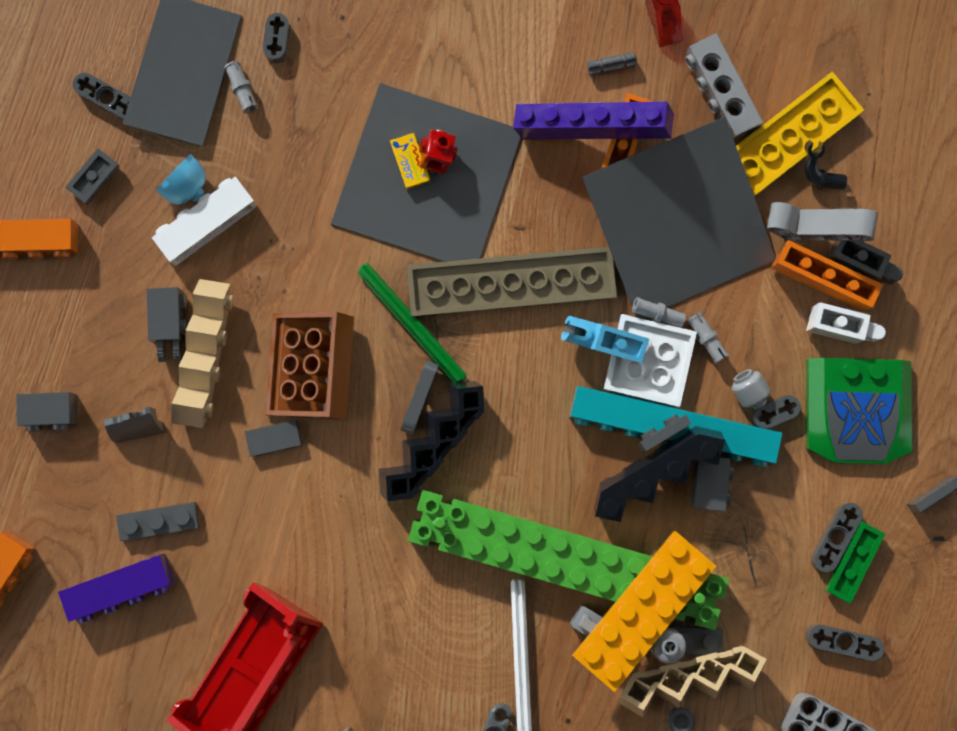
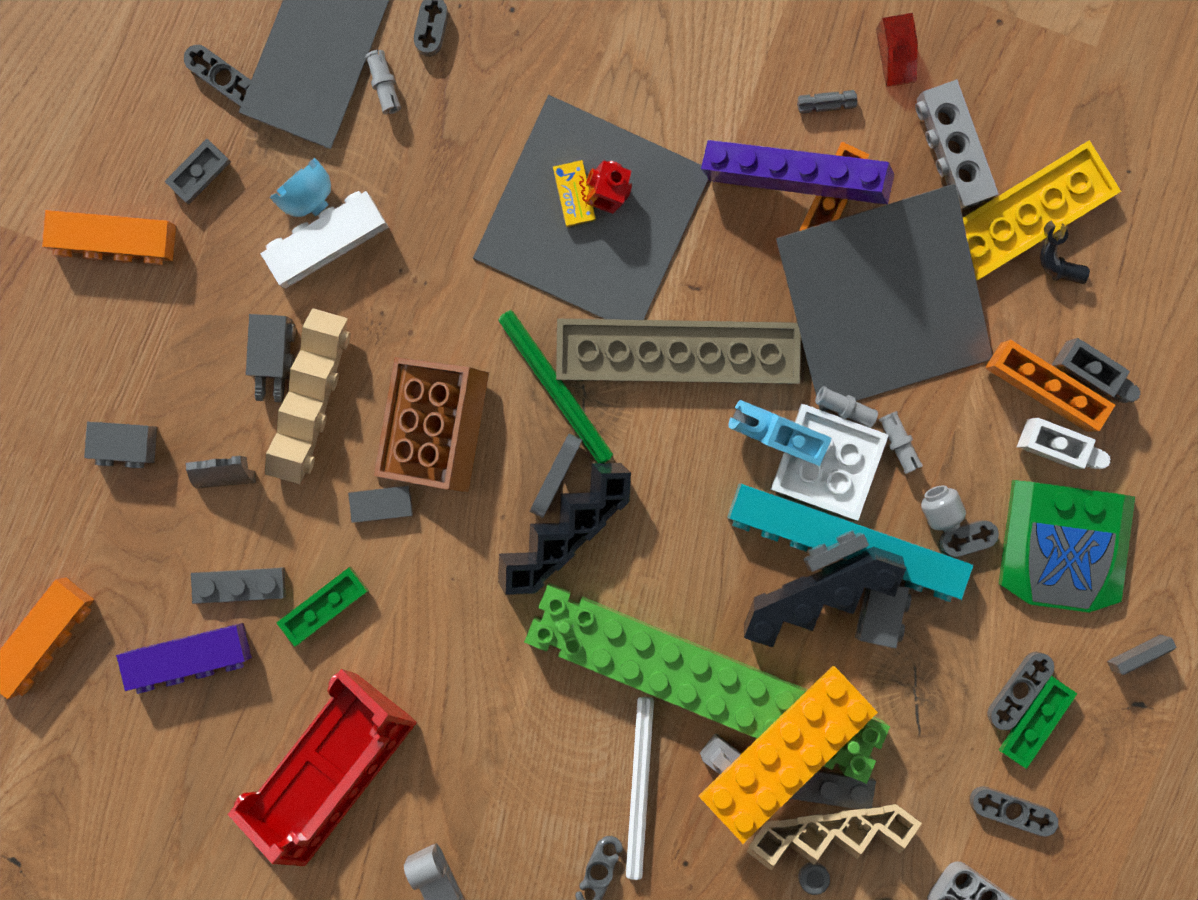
camera: 10 degrees right, 5 degrees up
light grey head [650,627,686,664] -> none
light grey beam [767,202,878,241] -> none
none -> green plate [276,566,369,647]

